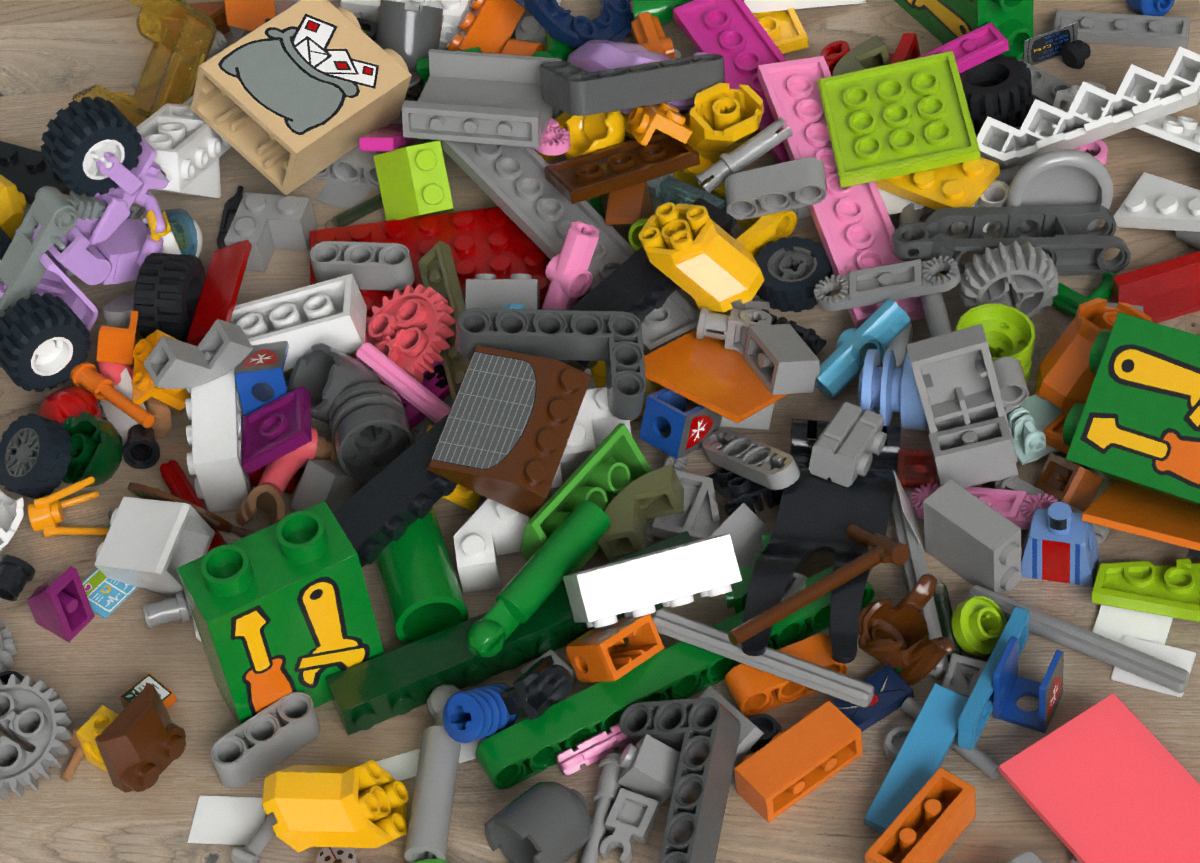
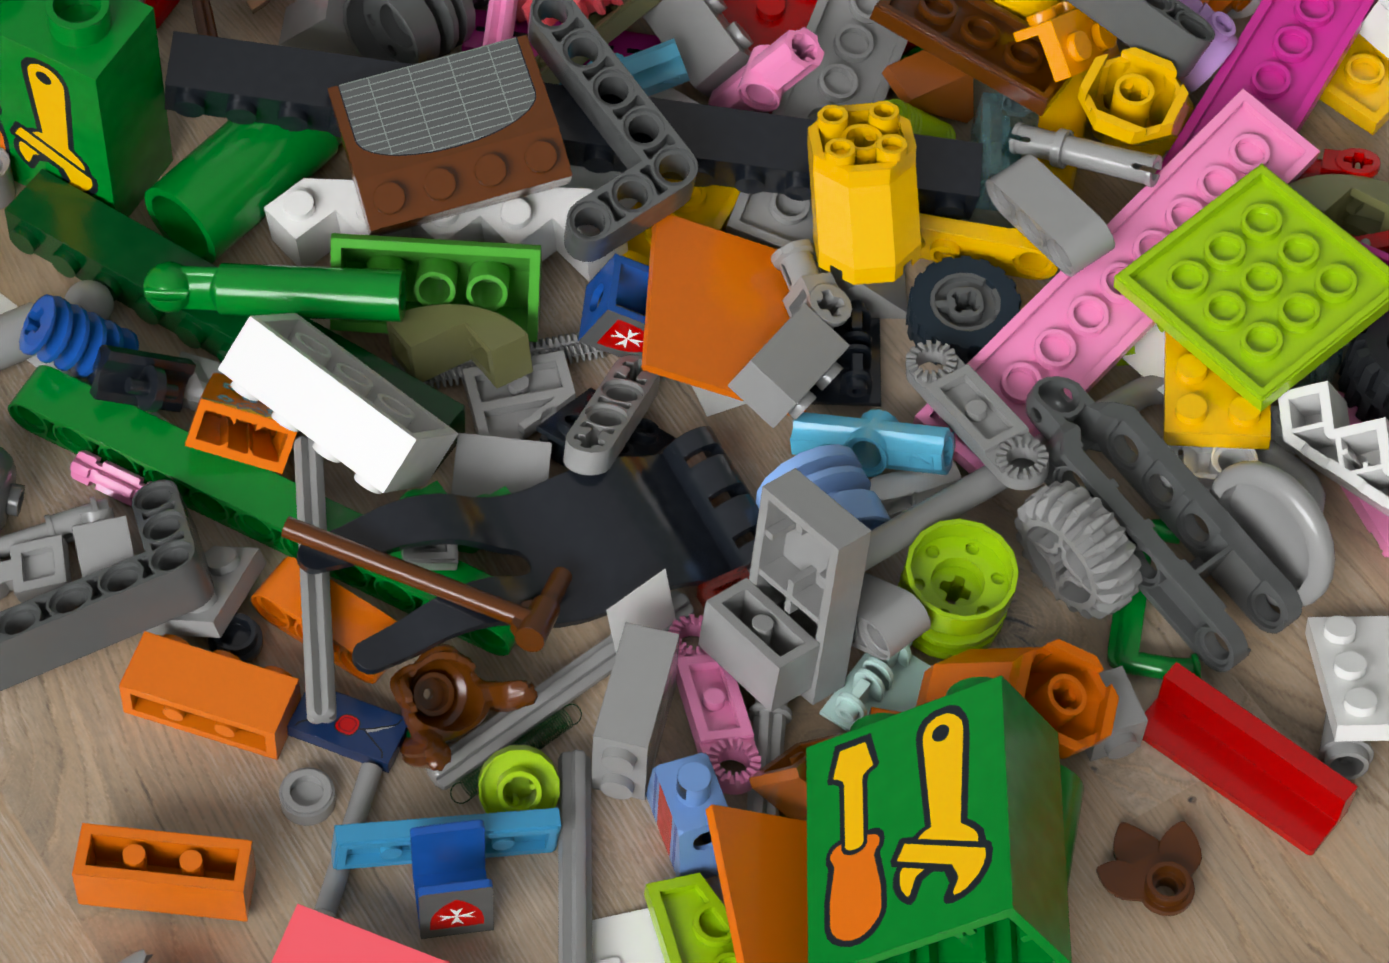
camera: 45 degrees right, 10 degrees up
light grey brick [808,402,887,487] -> none
dark azure tile [864,683,969,833] -> none
light grey tile [942,653,987,698] -> none

